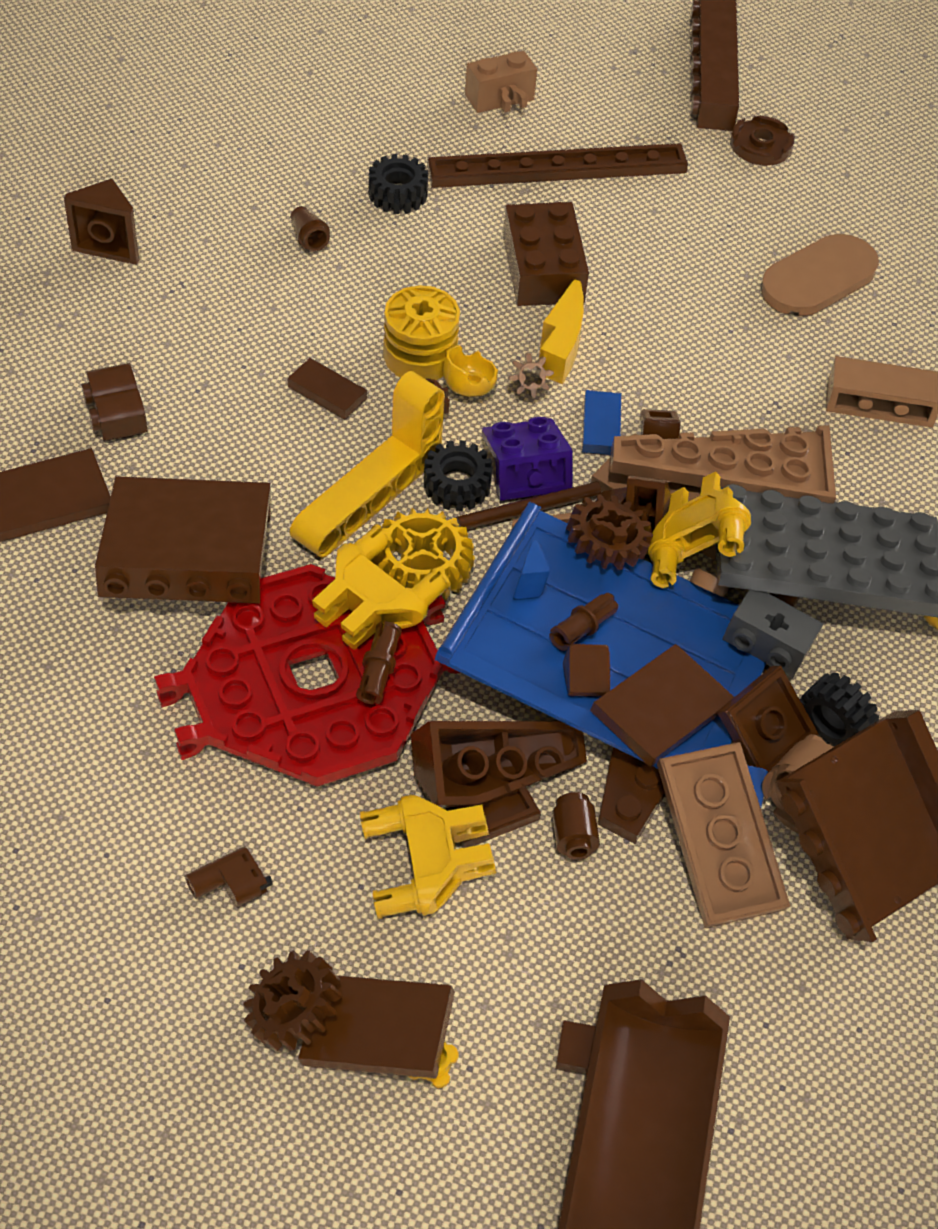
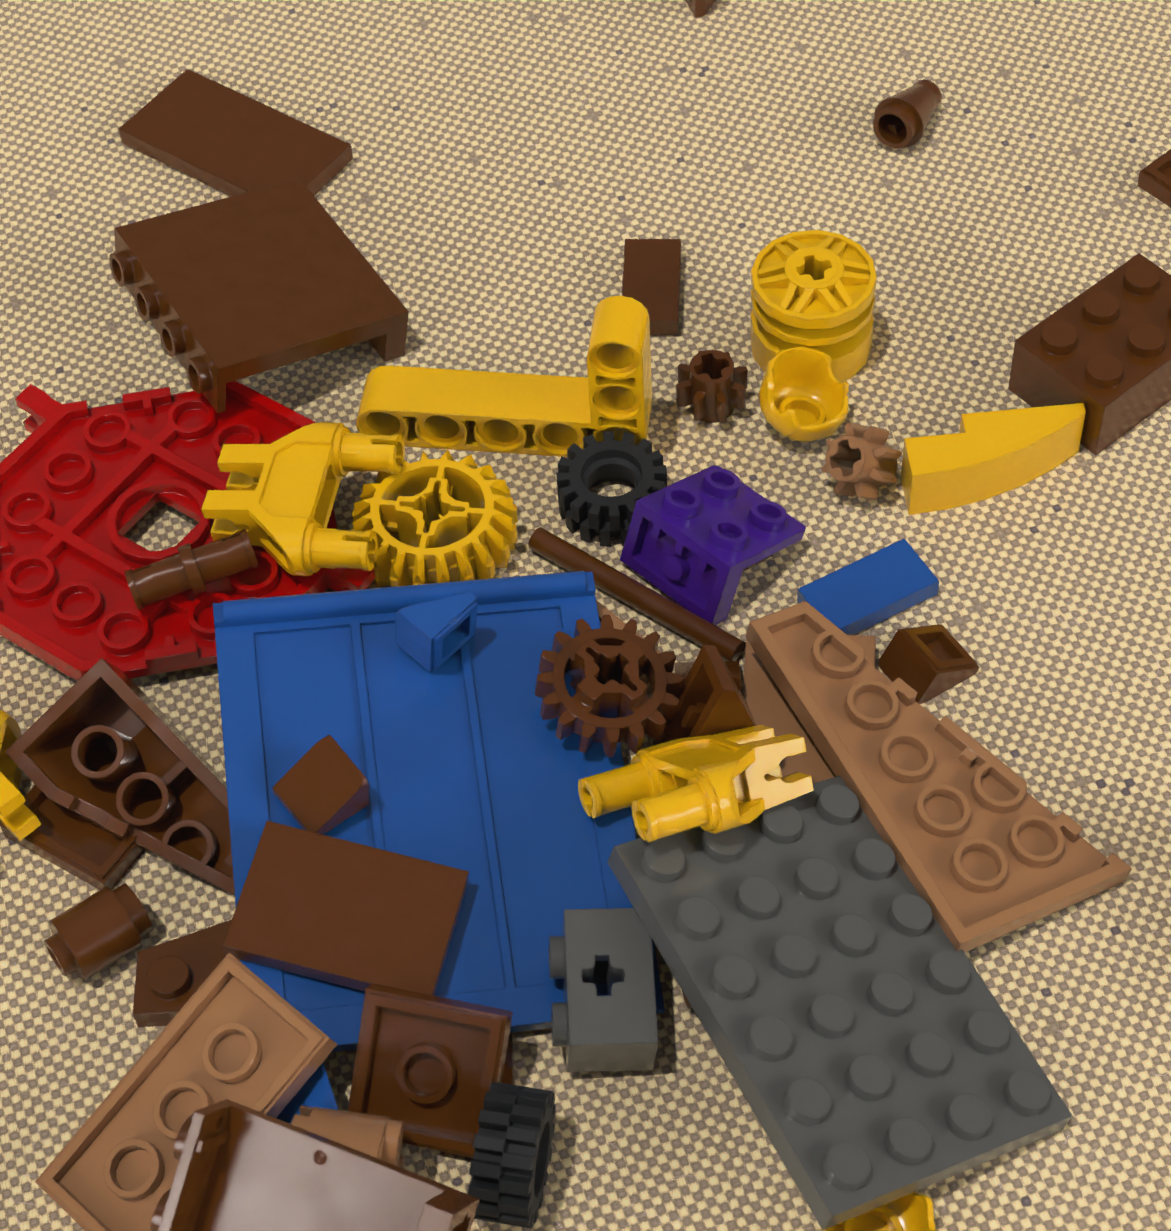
camera: 65 degrees right, 0 degrees up
reddish brown brick [81,363,148,441] -> none
black tyre [368,154,429,214] -> none
reddish brown axle [549,593,619,651] -> none

